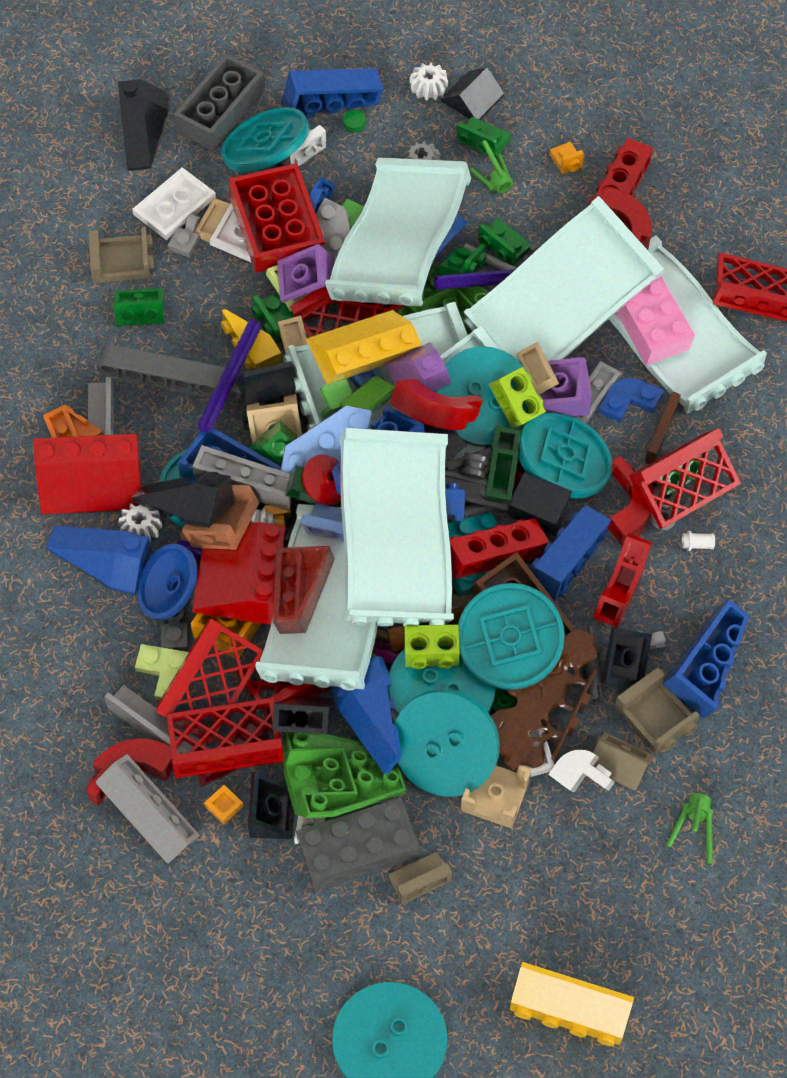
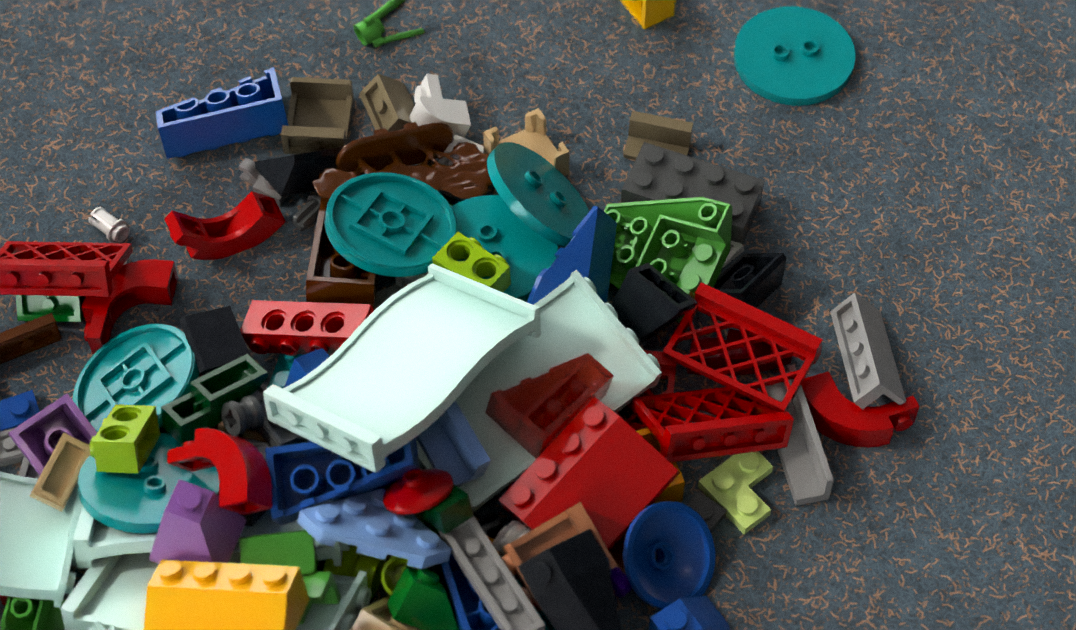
camera: 140 degrees left, 5 degrees down
light orange tile [204,785,244,825] -> none
blue wedge [530,505,611,603] -> none

